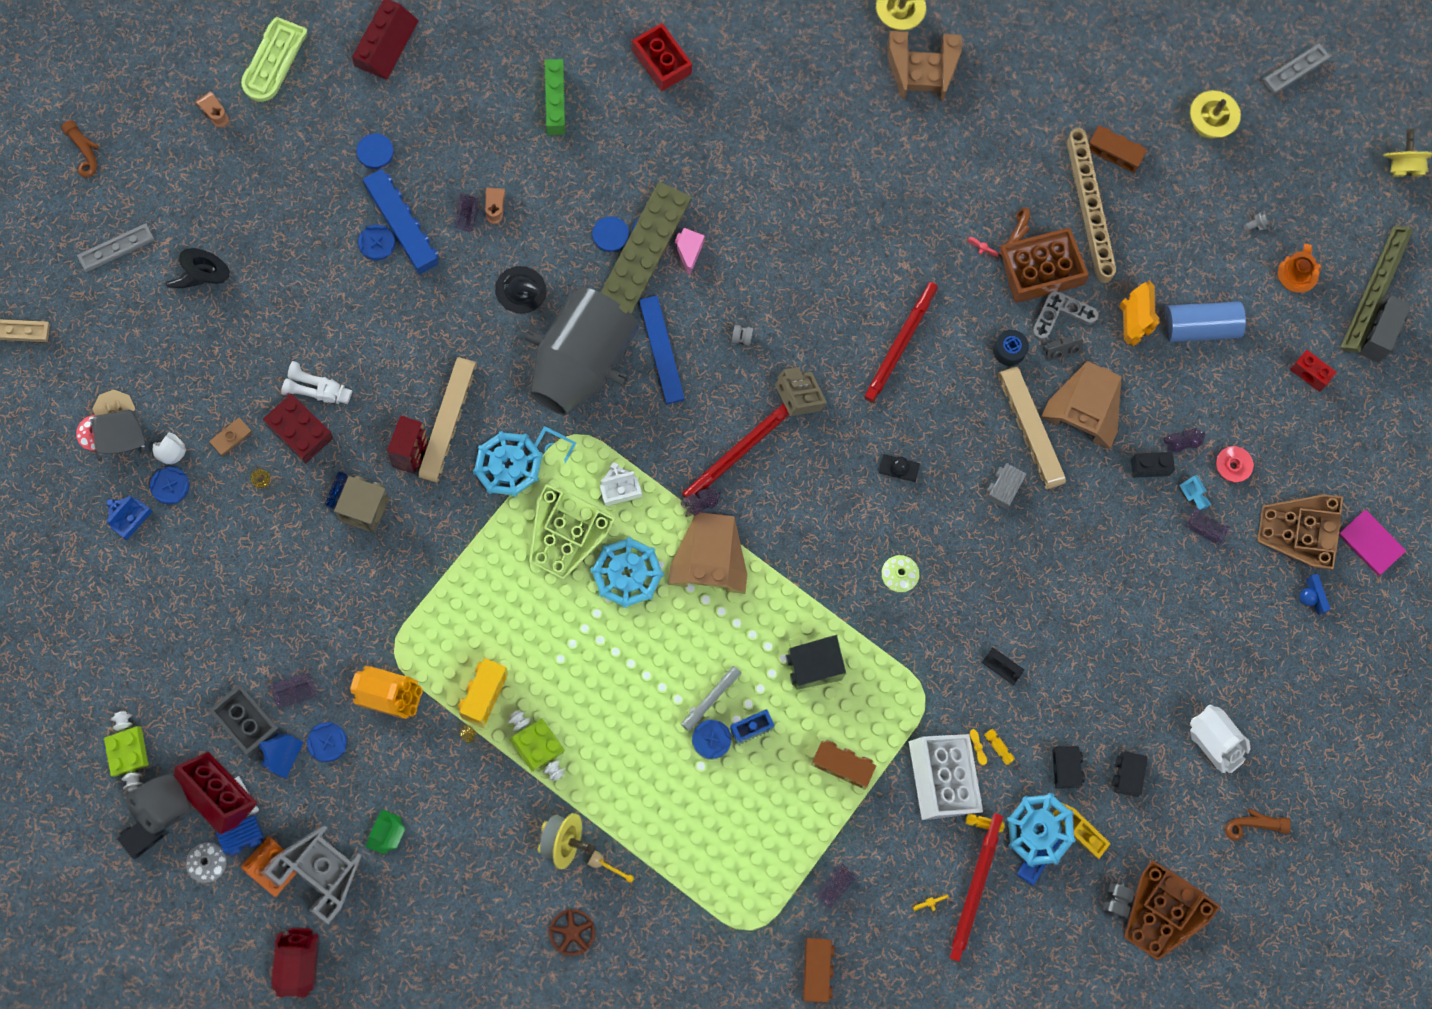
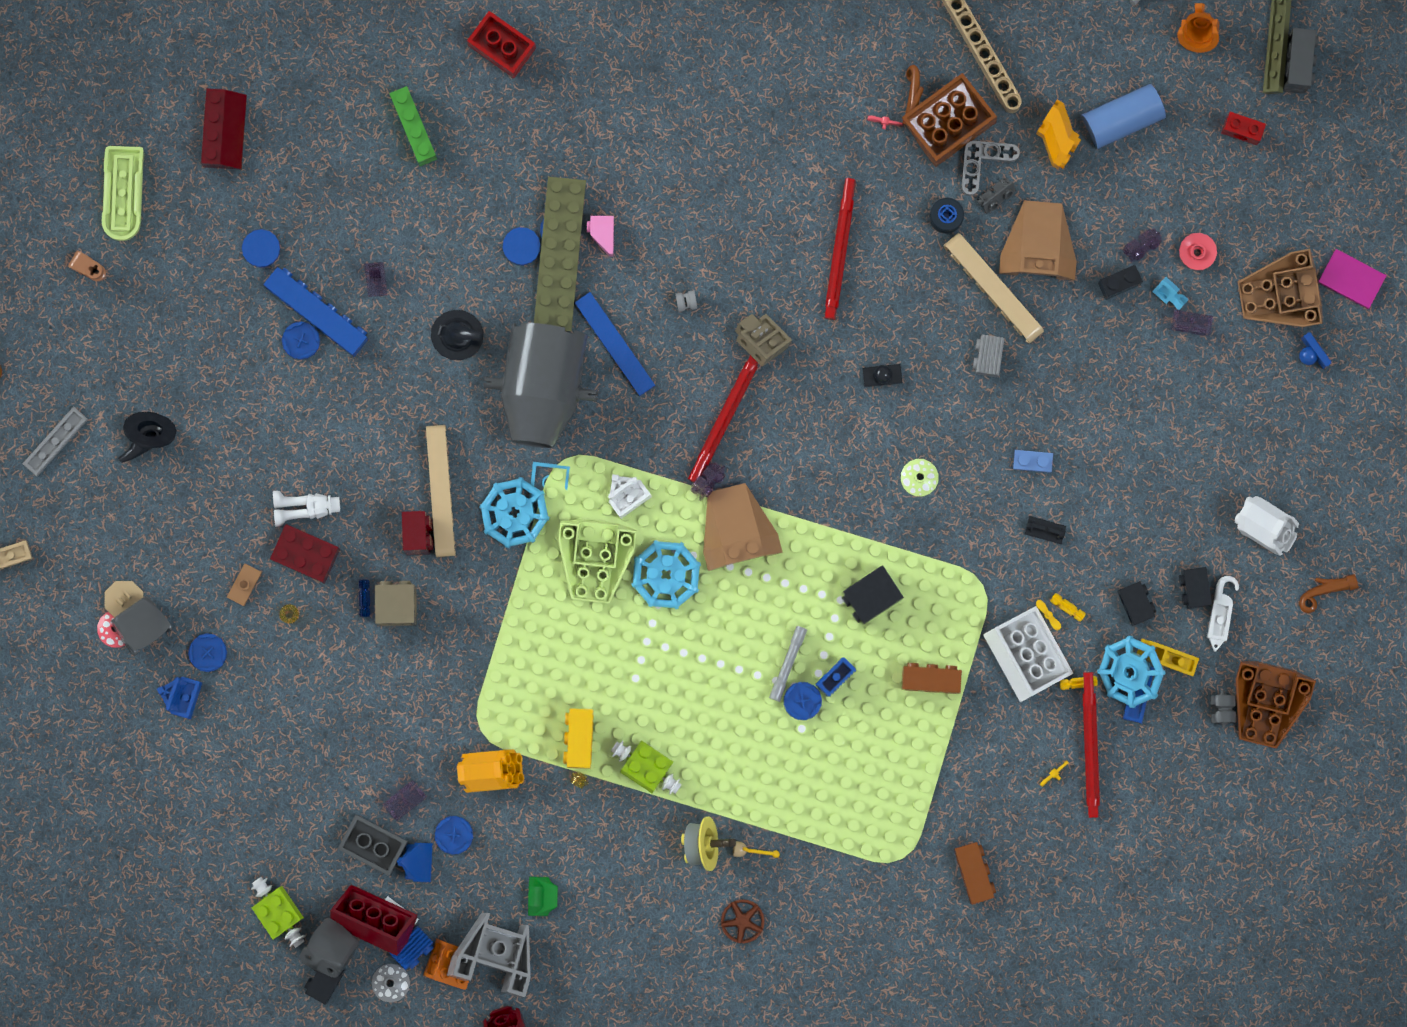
camera: 15 degrees left, 10 degrees up
white hair [152,432,186,464] -> none
nougat piece [485,187,505,224] -> none
clear purple hinge [815,863,856,909] -> none
none -> medium blue plate [1013,450,1053,473]
none -> white plate [1207,576,1239,652]

